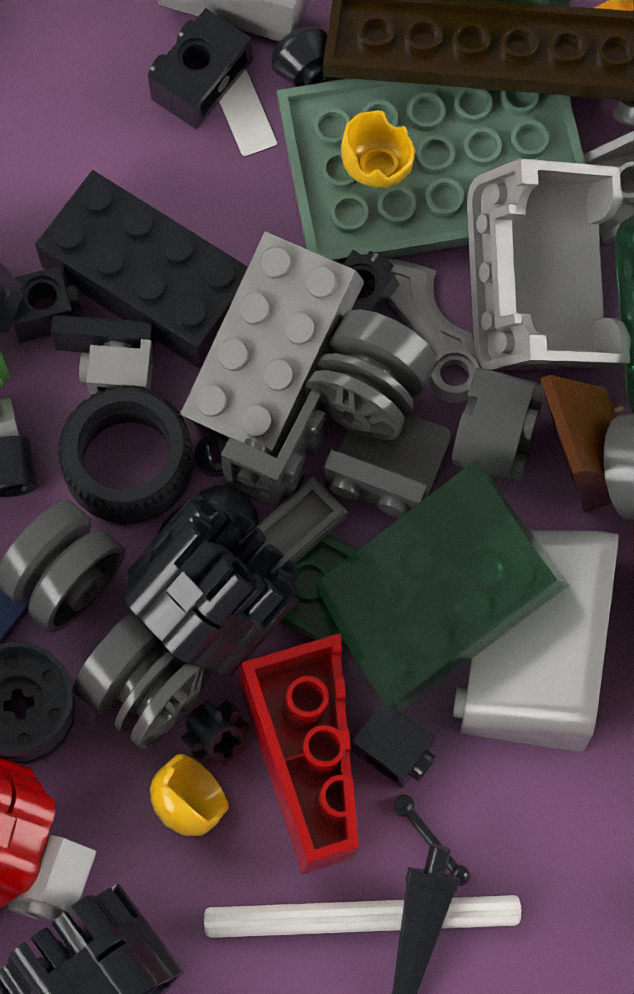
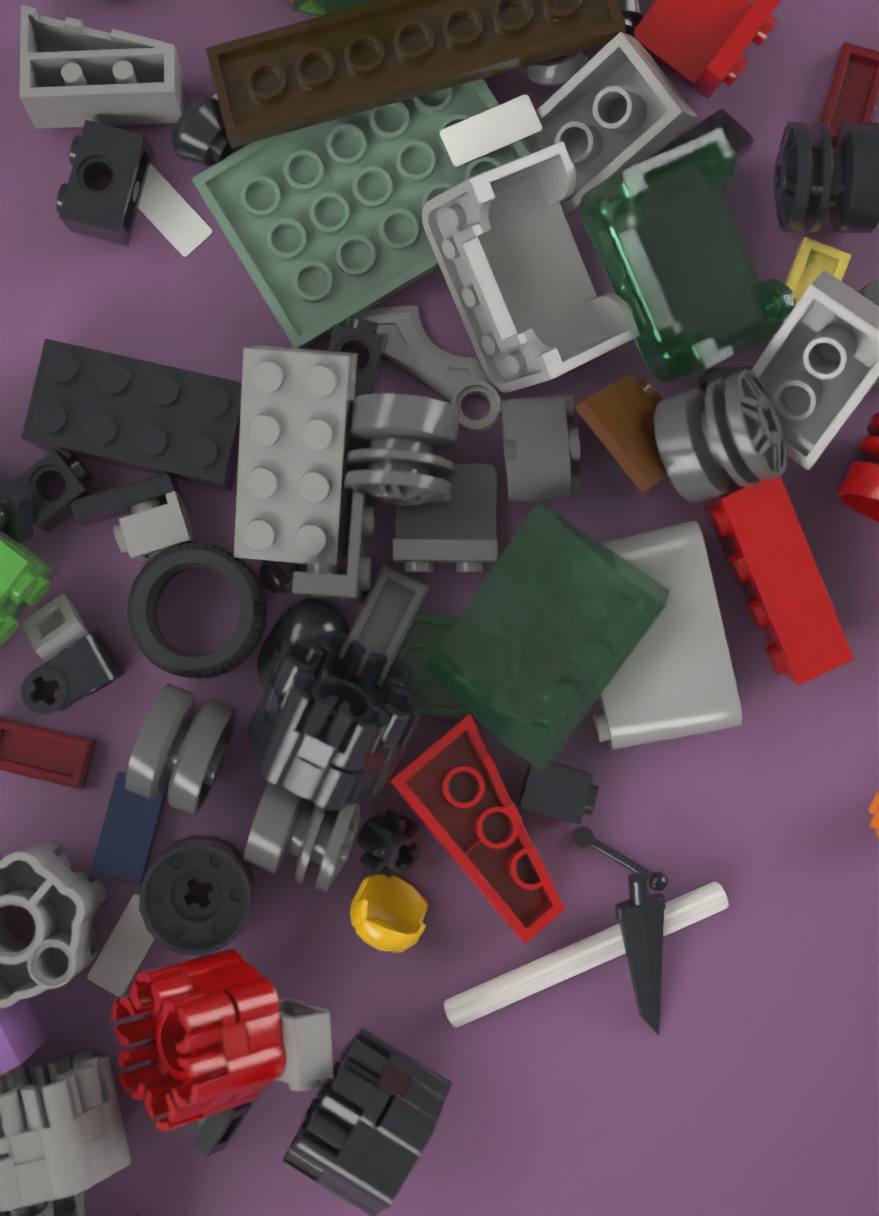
camera: 20 degrees left, 15 degrees up
yellow hair [340,110,416,189] -> none
none -> white sticker [440,94,542,167]

